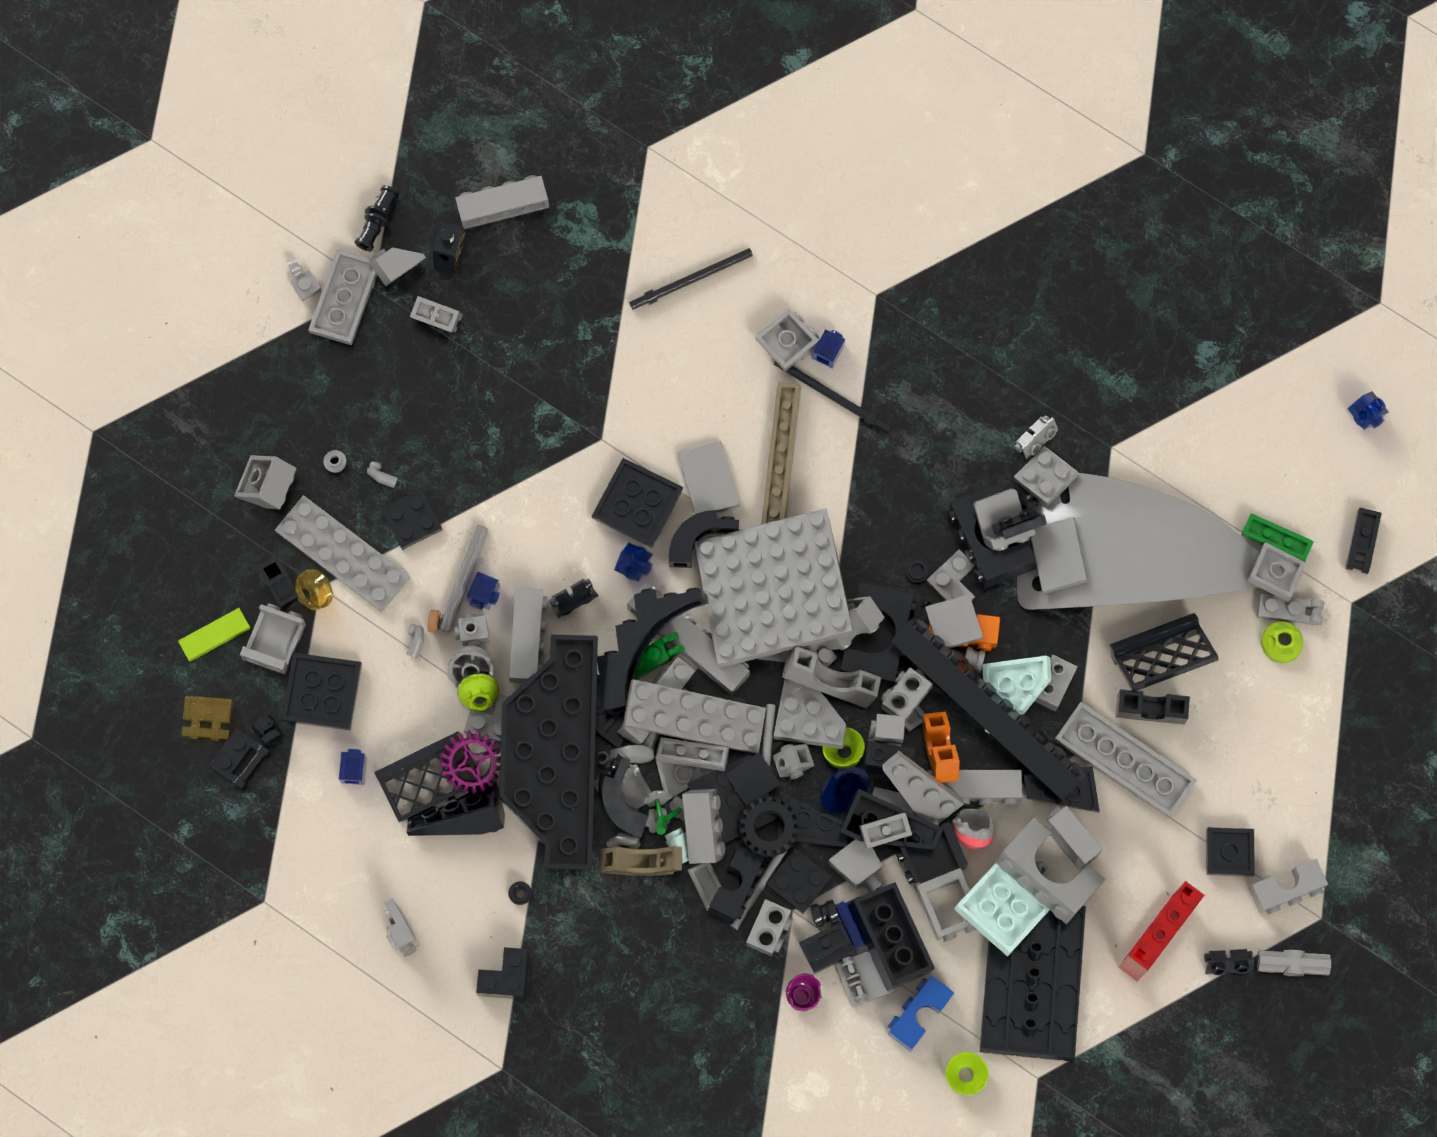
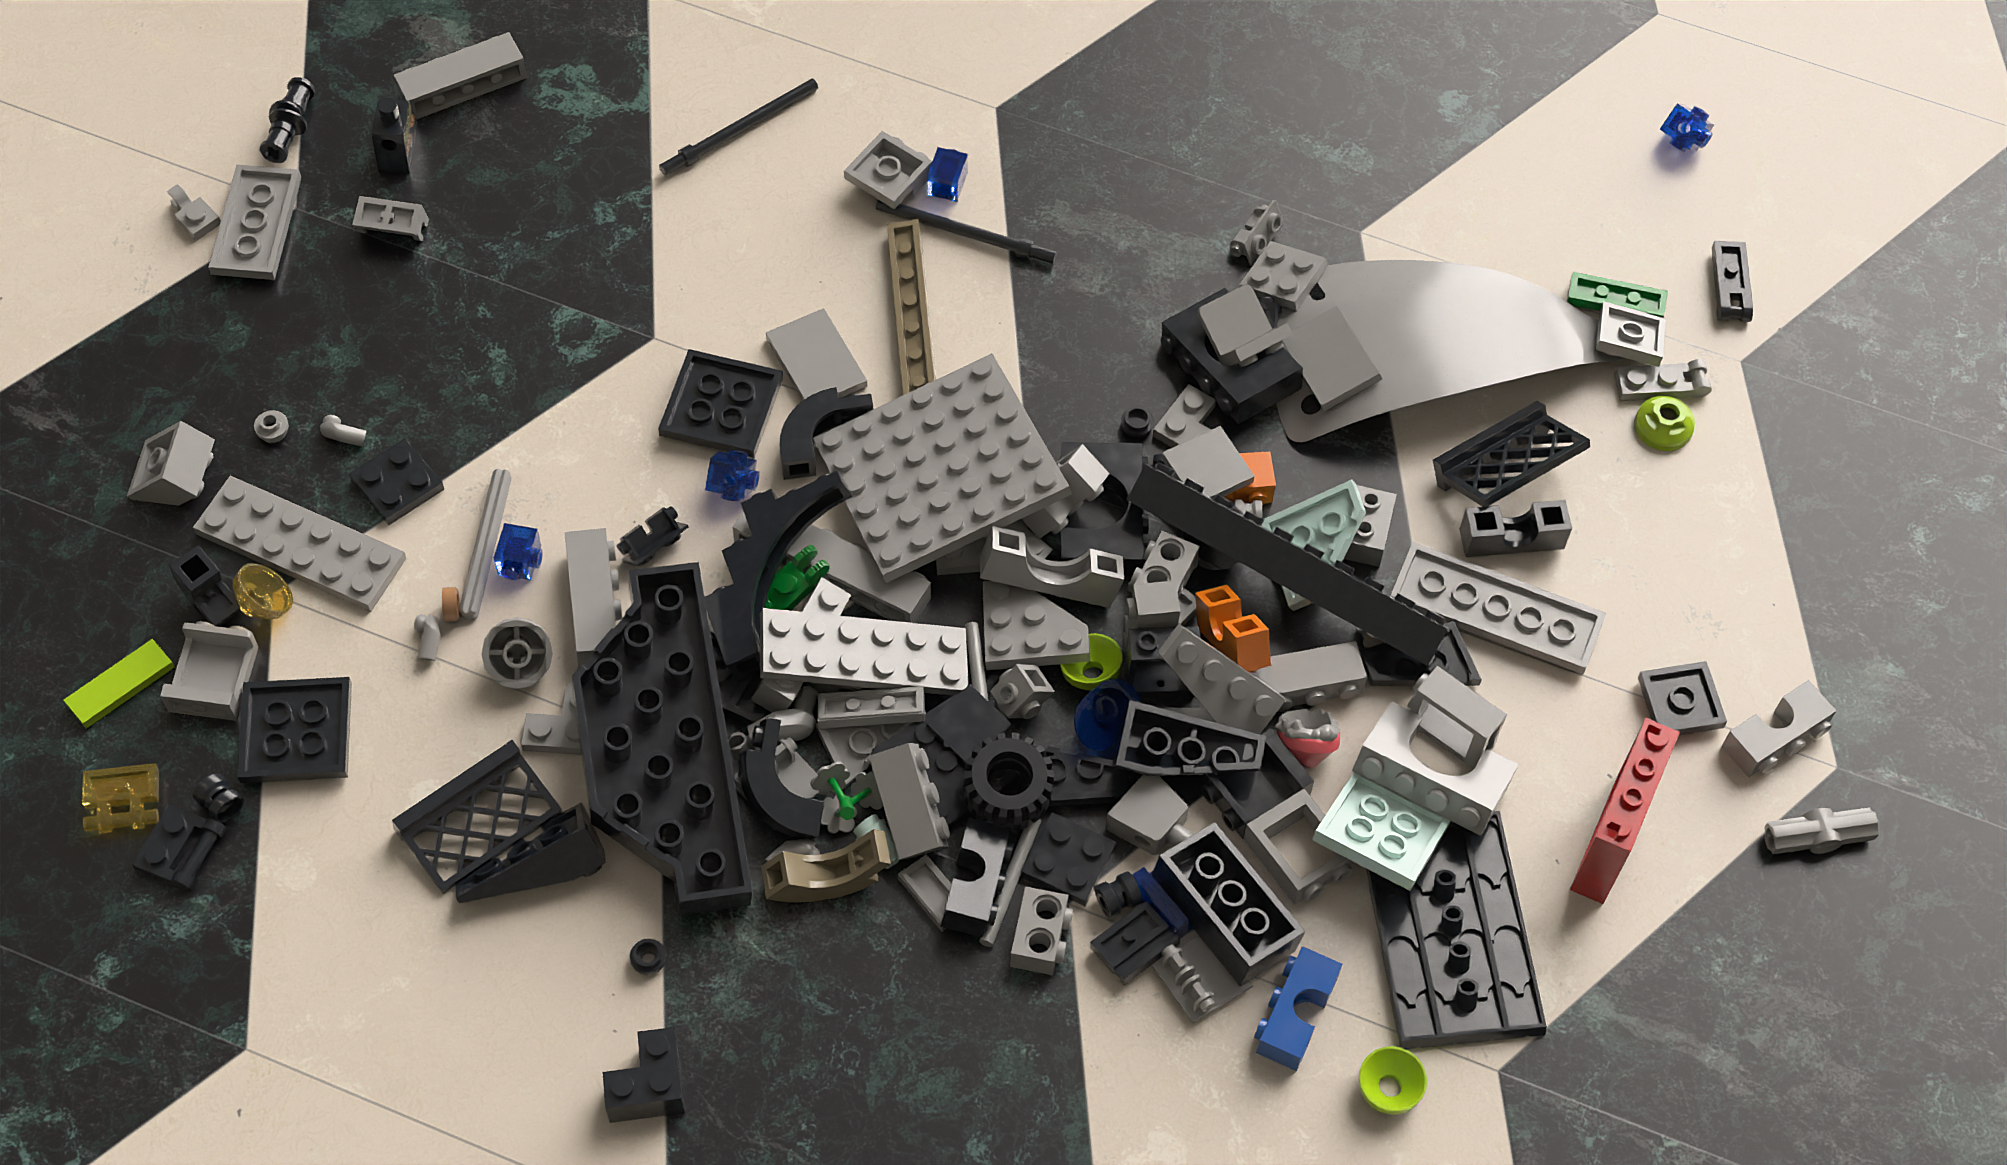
camera: 15 degrees left, 15 degrees down
clear blue brick [339,749,367,785] -> none
light grey slope [370,248,426,286] -> none
light grey plate [384,898,419,957] -> none
magenta gear [440,730,501,793] -> none
light grey brick [455,614,490,647] -> none
lime piece [457,674,499,711] -> none
magenta hair [786,973,822,1012] -> none
light grey plate [859,812,912,849] -> none
black plate [992,509,1047,539] -> none
black hinge [1204,949,1255,975] -> none

